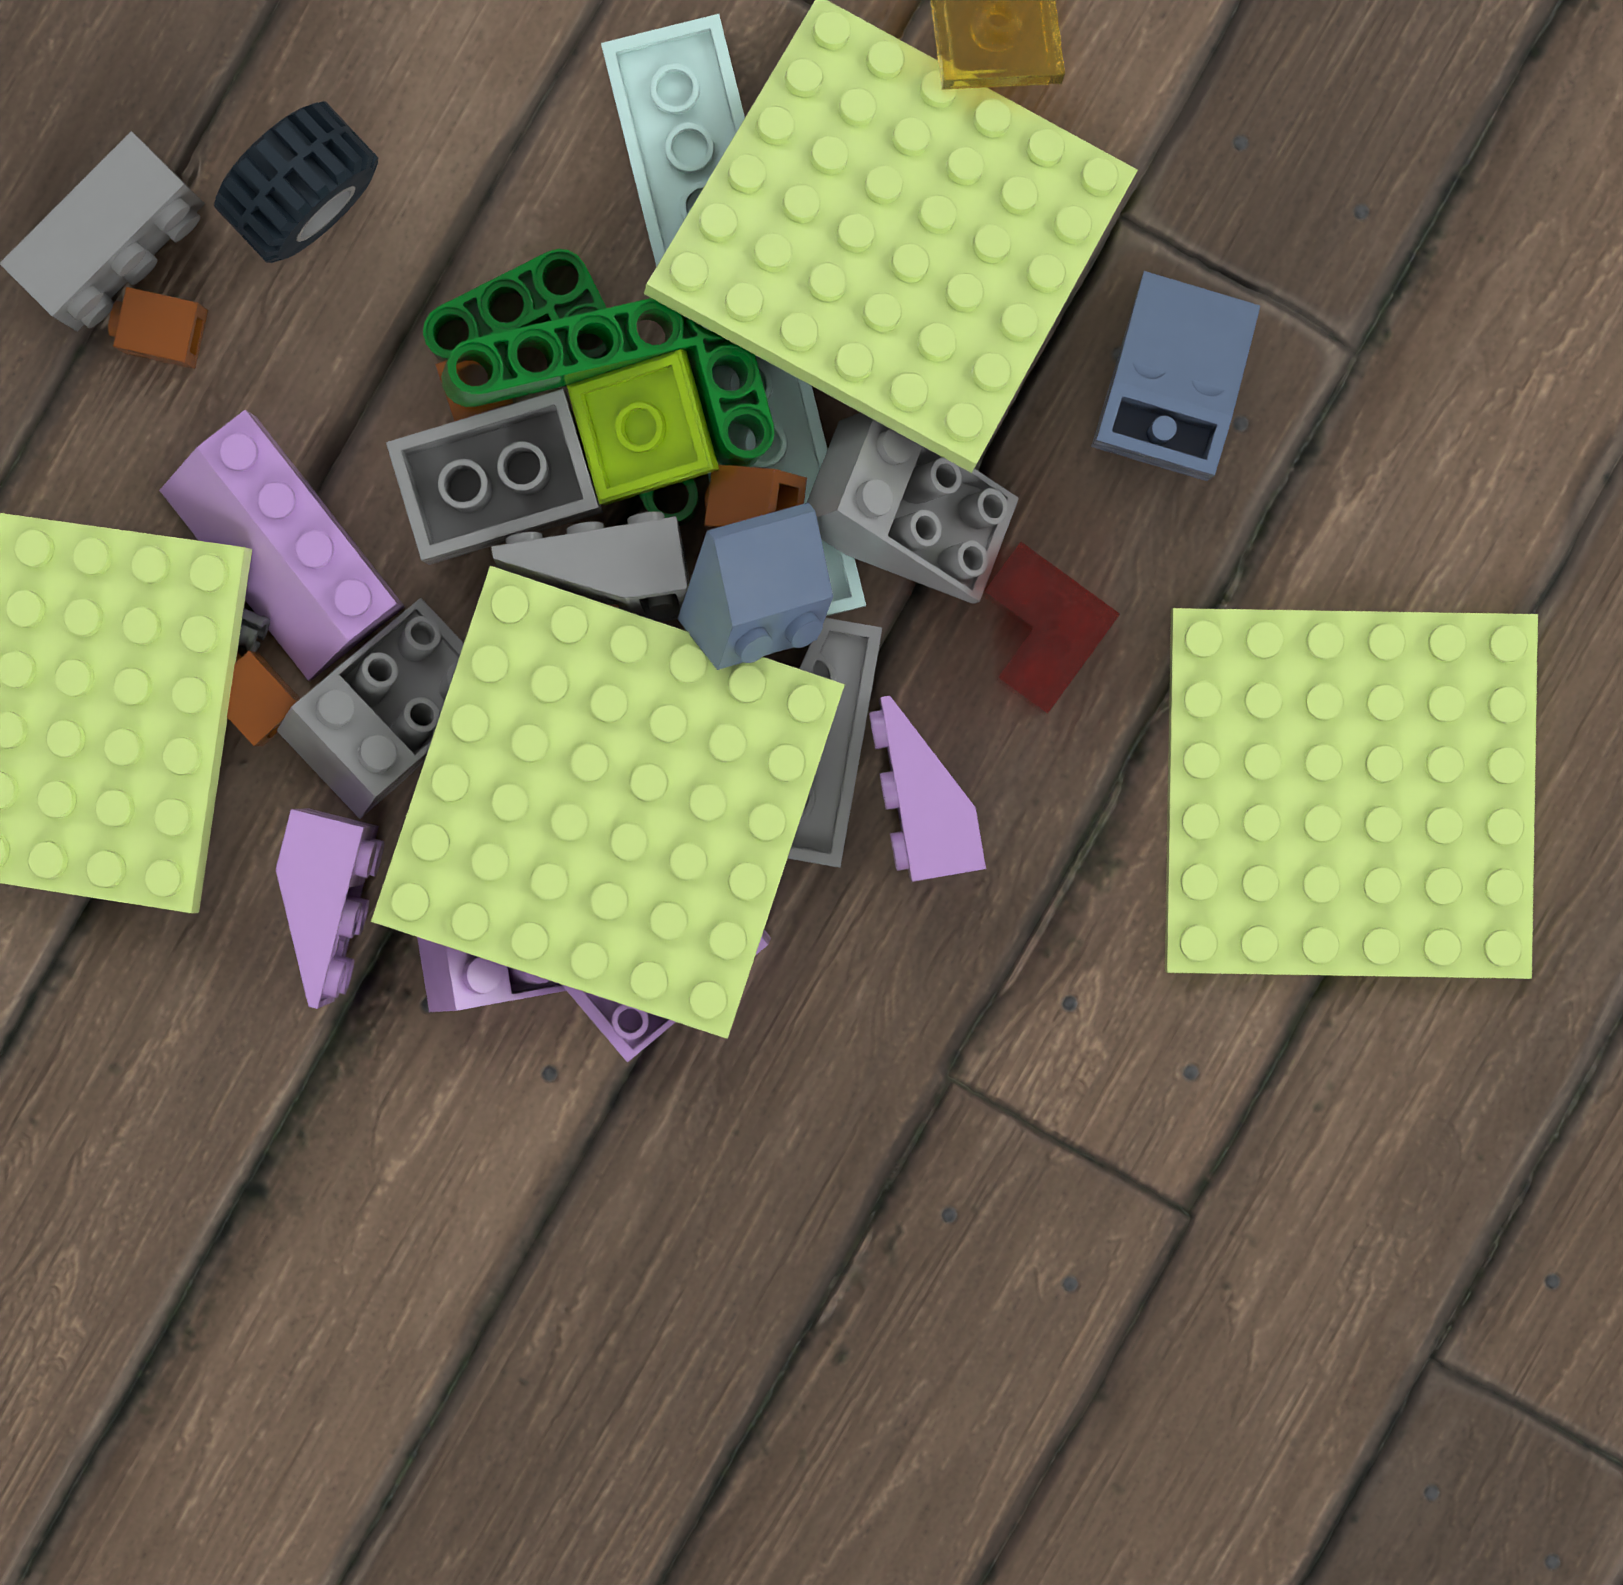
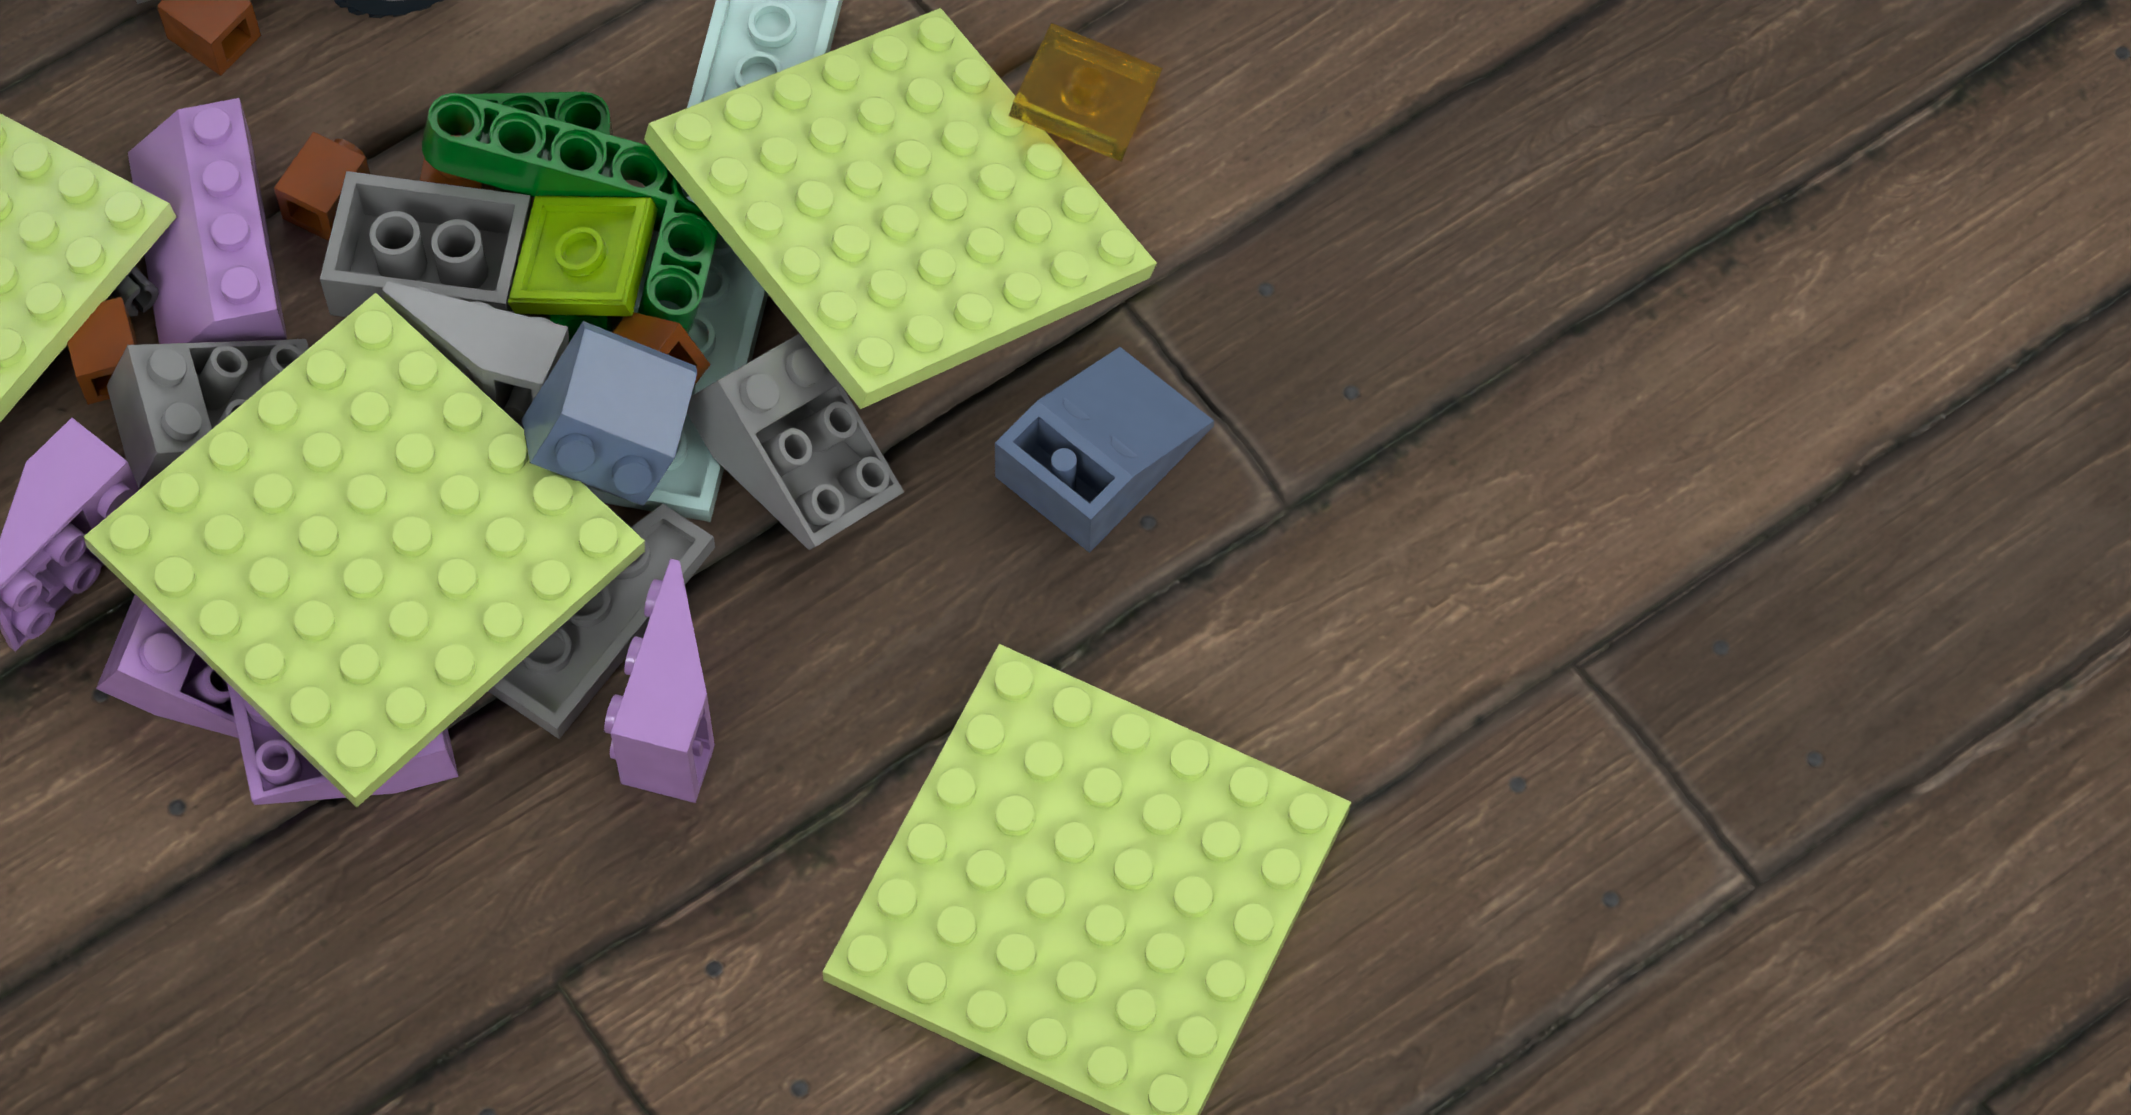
camera: 20 degrees right, 25 degrees down
clear red brick [982,542,1120,715] -> none
none -> dark orange brick [274,132,370,241]

